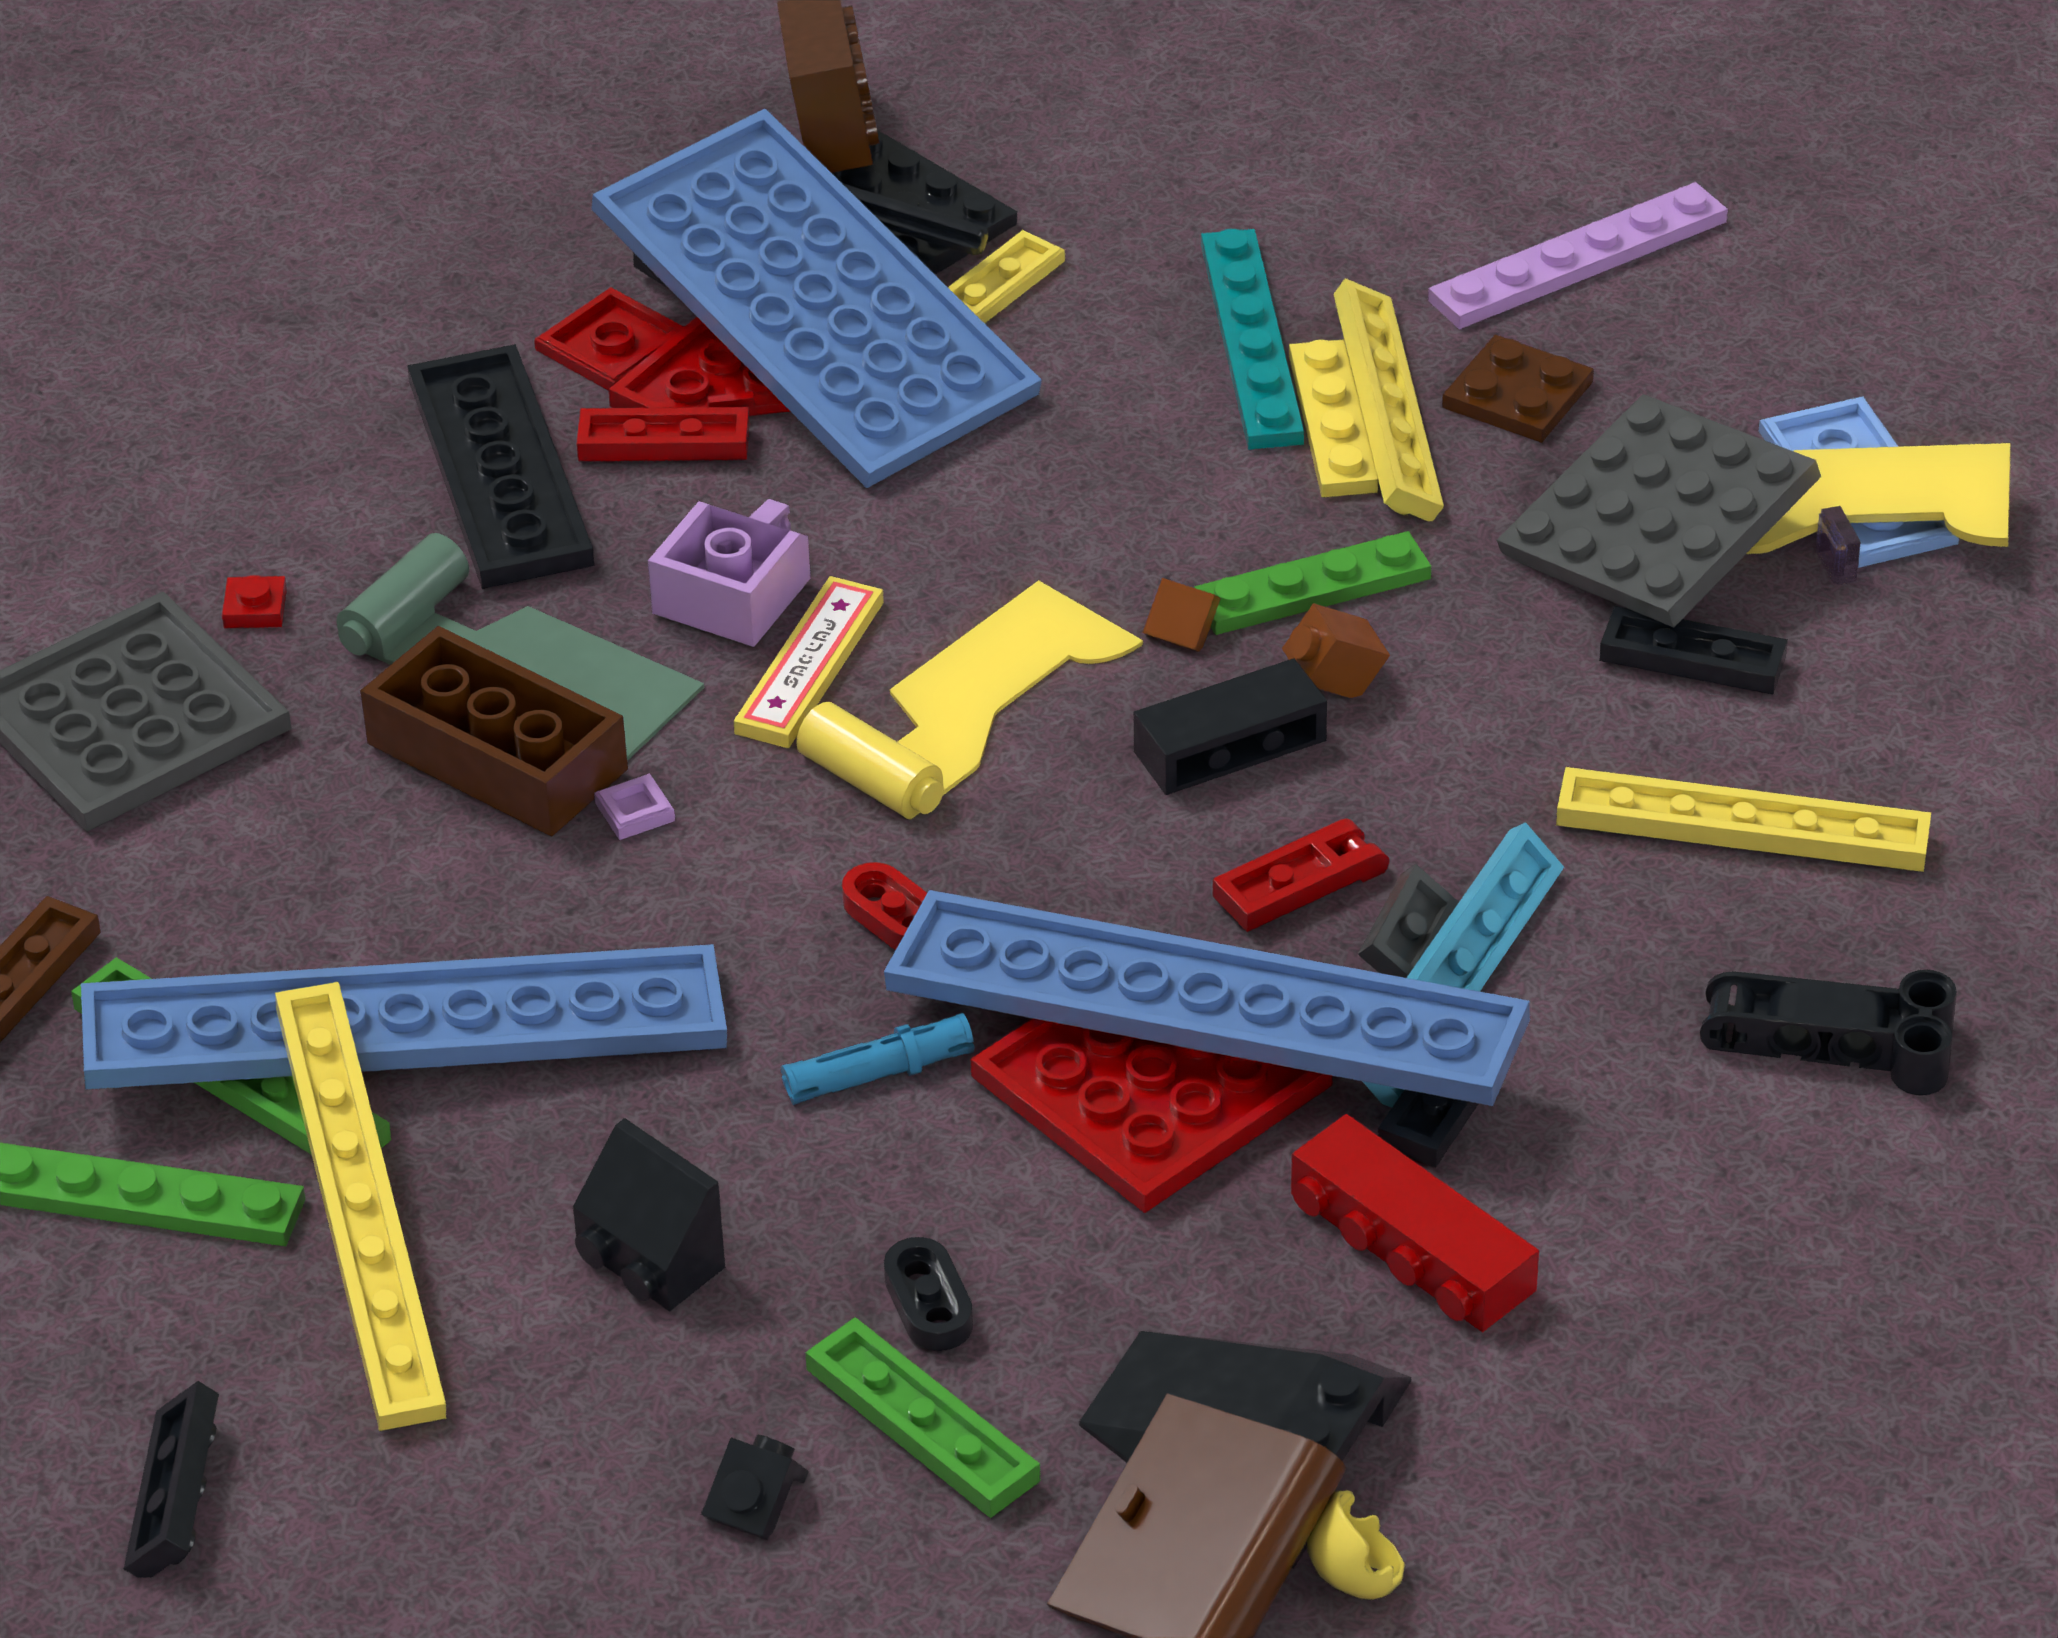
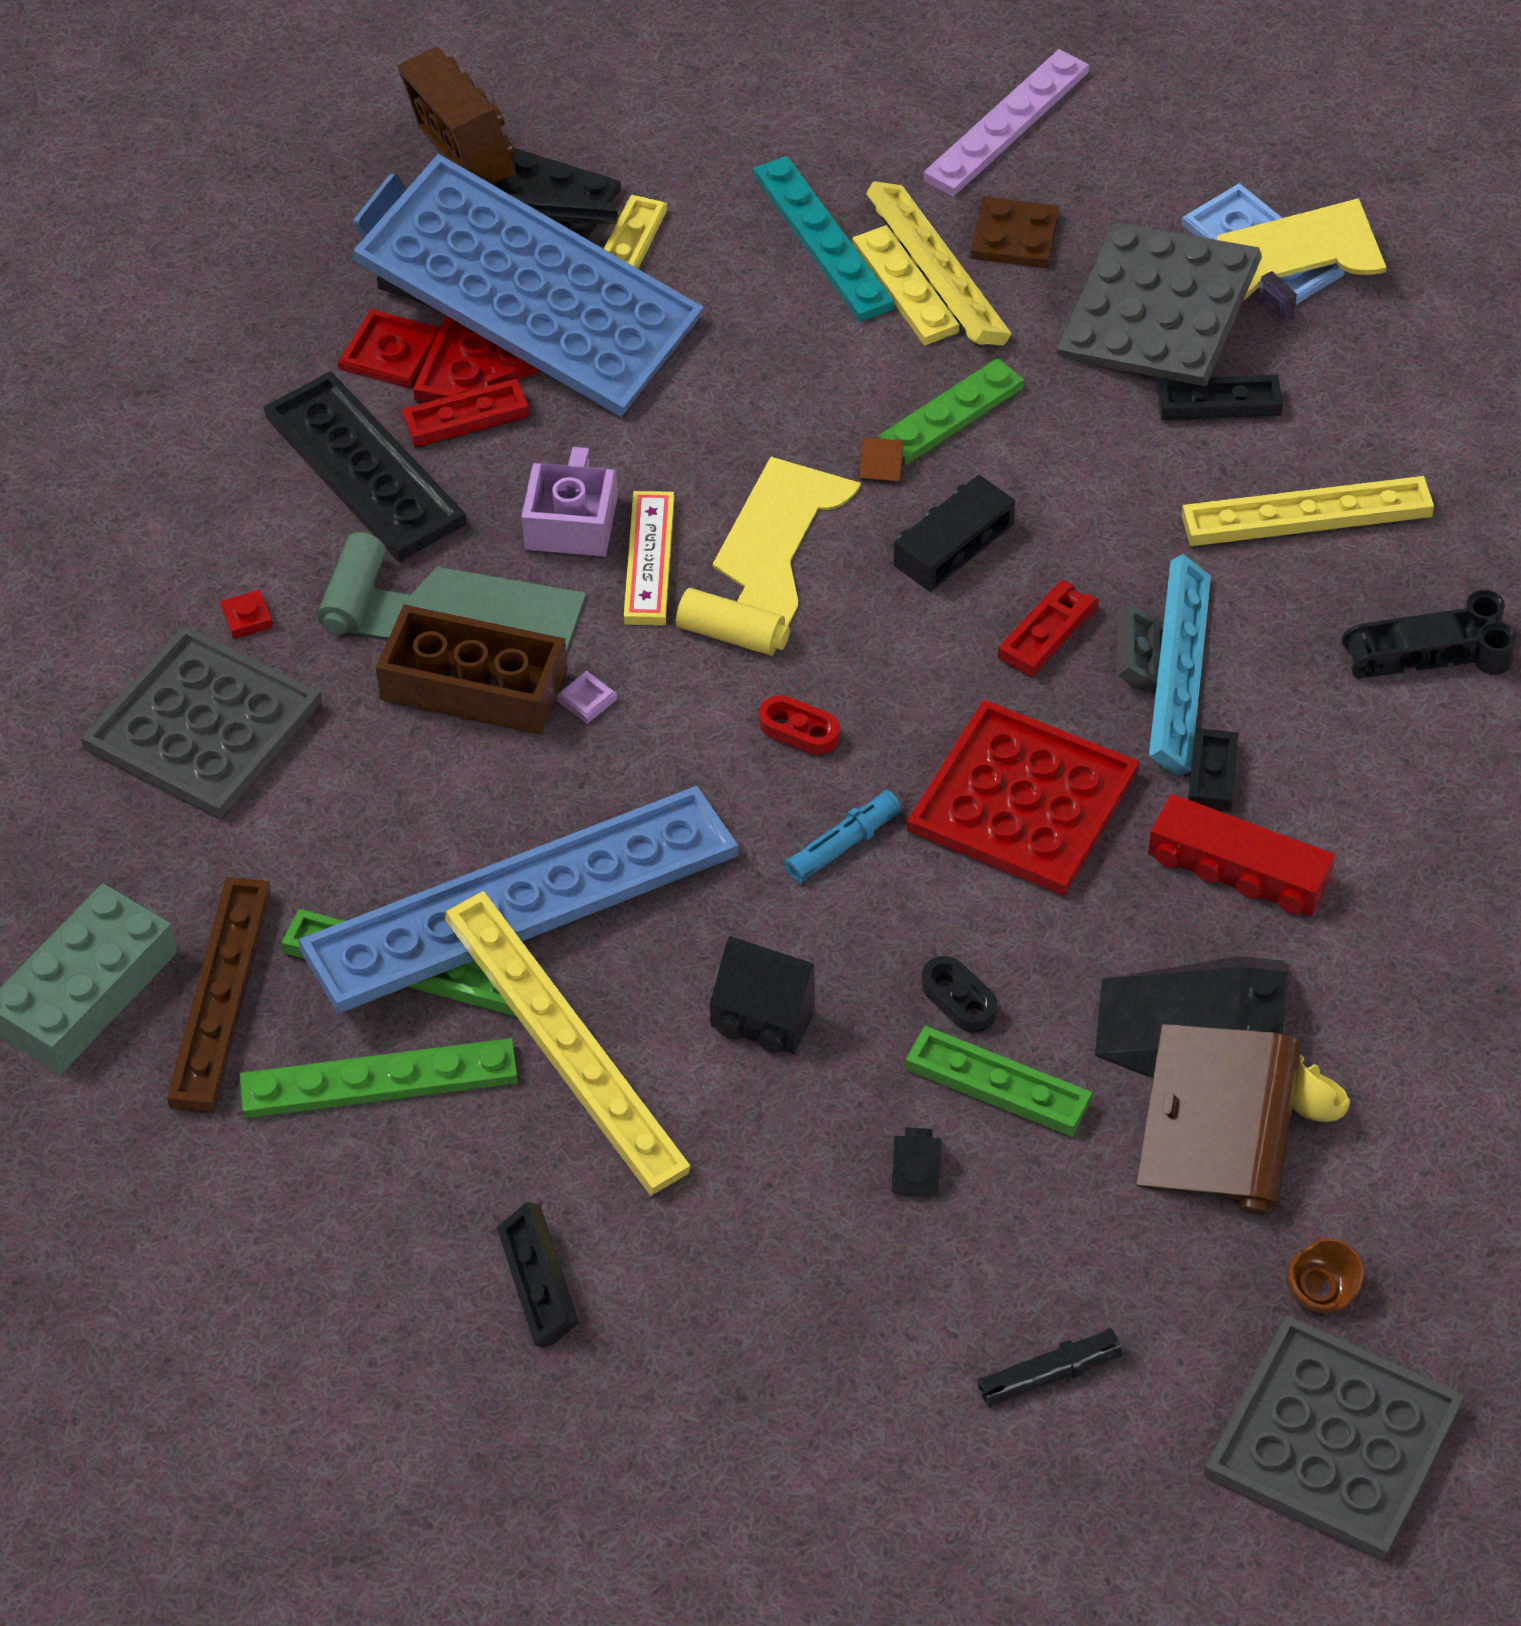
camera: 20 degrees left, 10 degrees up
medium blue plate [884,890,1530,1106] -> none
dark orange brick [1282,603,1390,698] -> none

